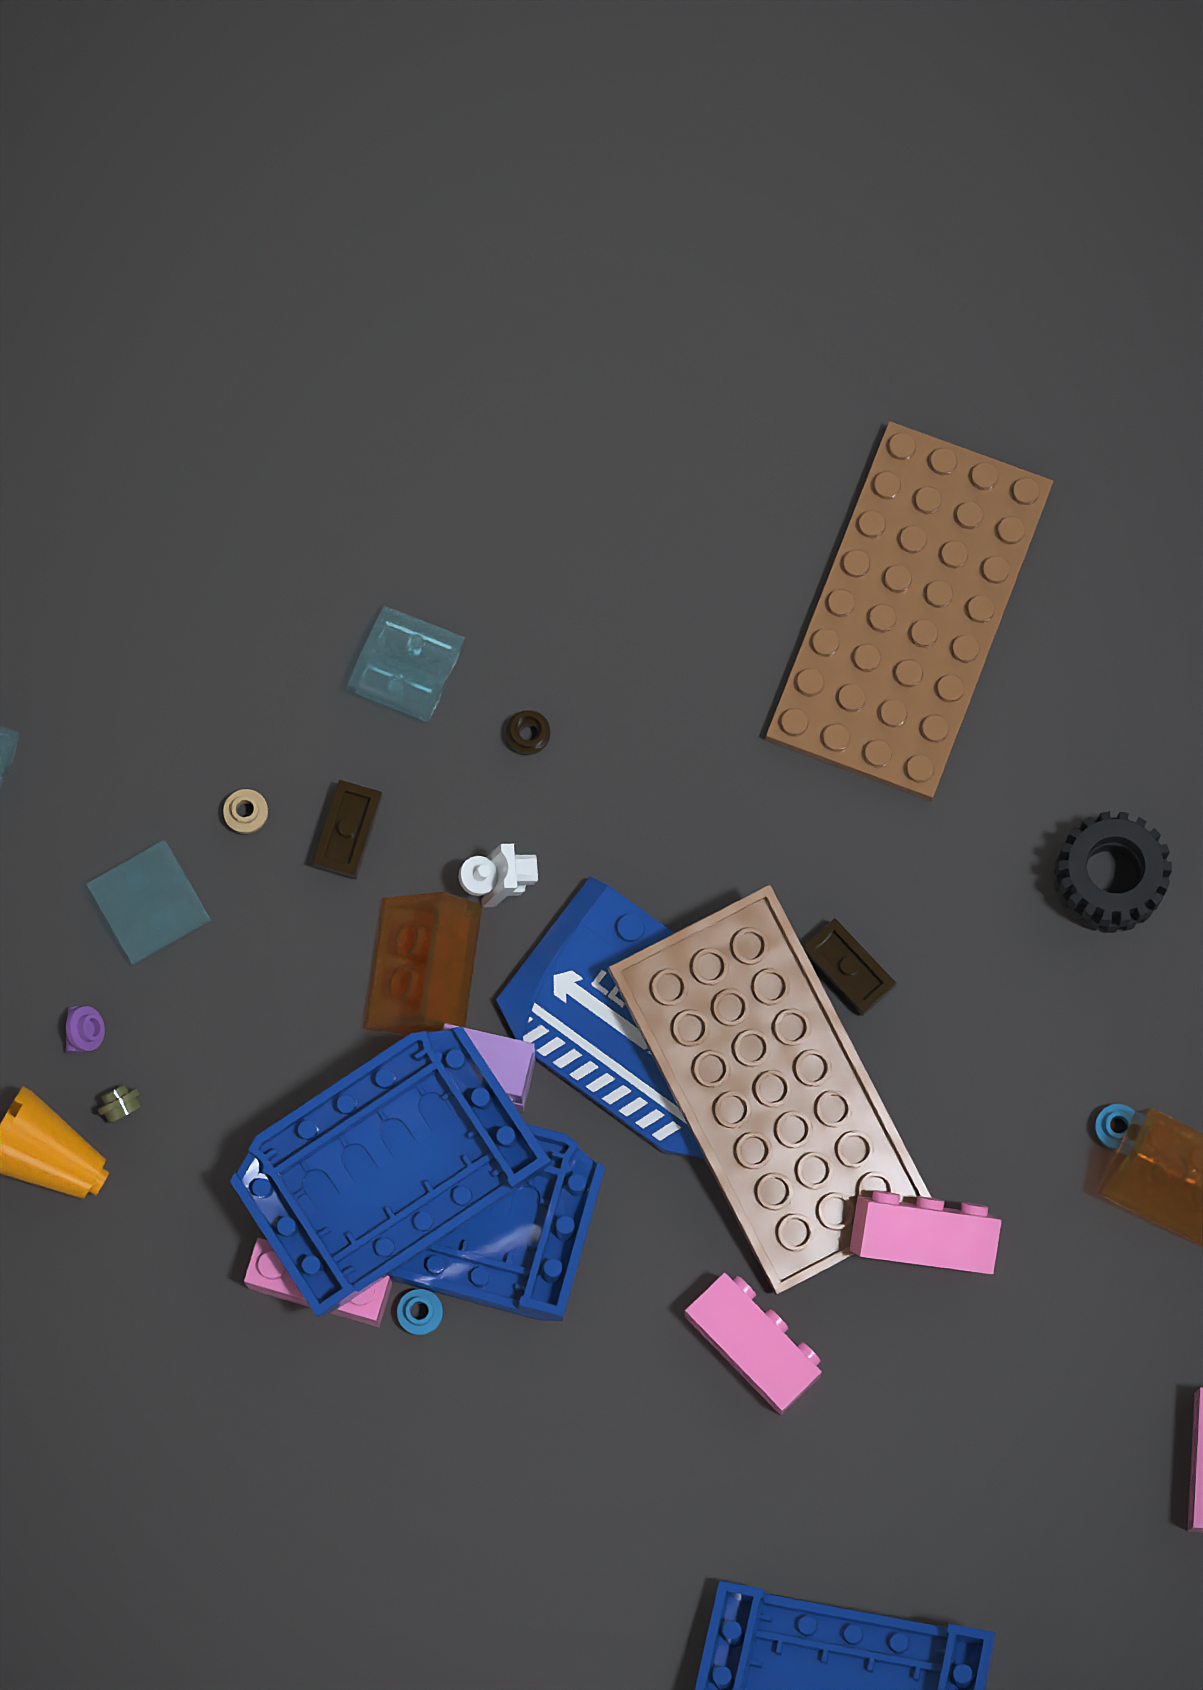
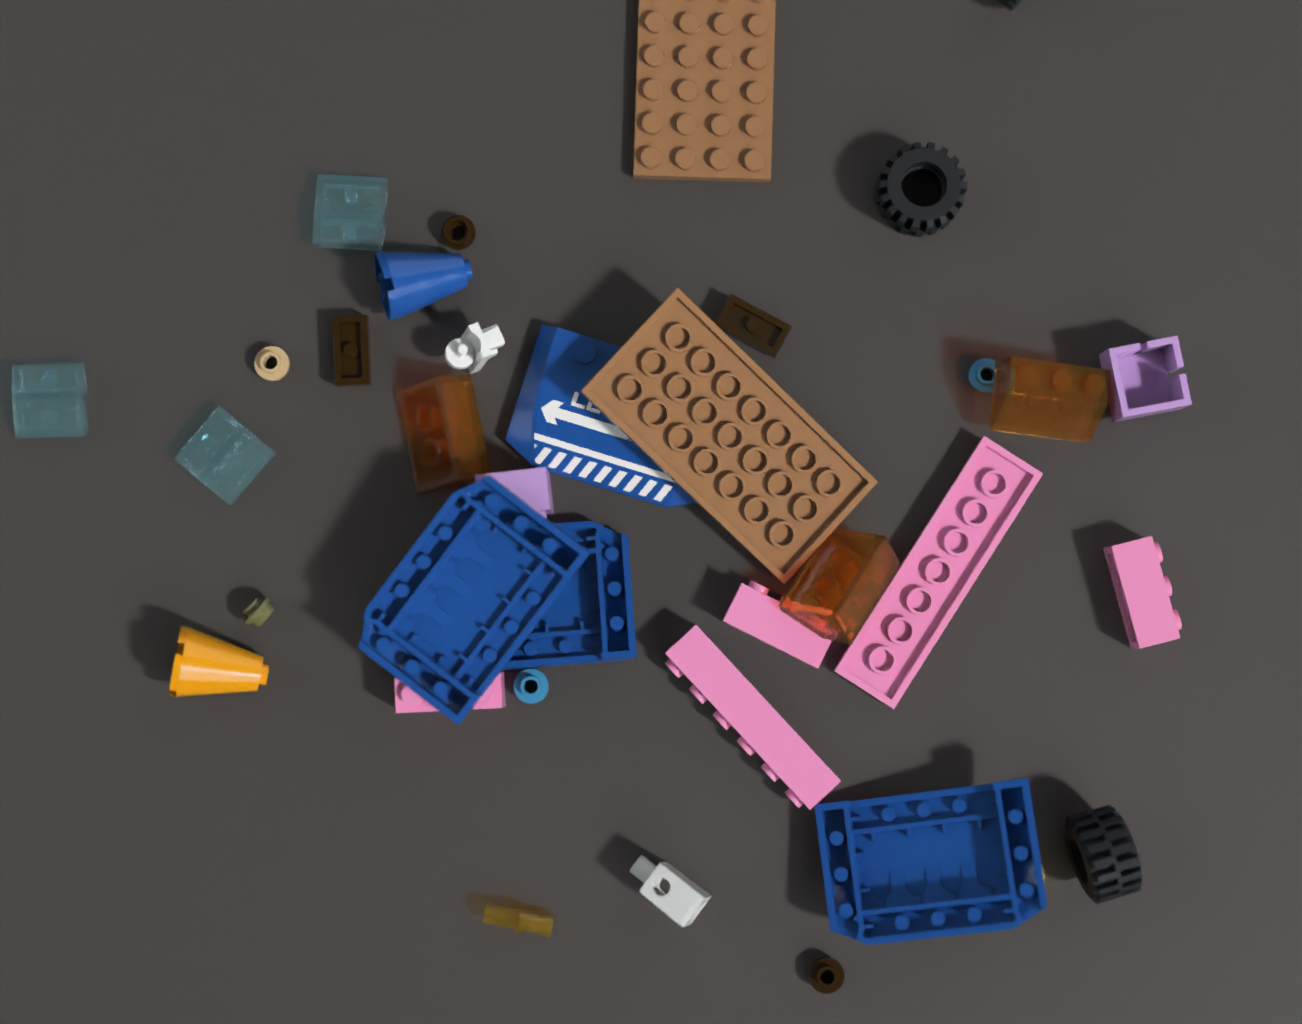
camera: 20 degrees left, 10 degrees up
medium lavender plate [66,1006,105,1054] -> none
bright pink brick [850,1190,1002,1274] -> none
none -> blue cone [373,251,473,320]
none -> clear yellow axle [482,904,554,938]
none -> white torso [629,855,712,927]
none -> bright pink brick [665,625,841,810]
none -> clear orange slope [779,528,901,644]
none -> bright pink plate [833,436,1043,709]

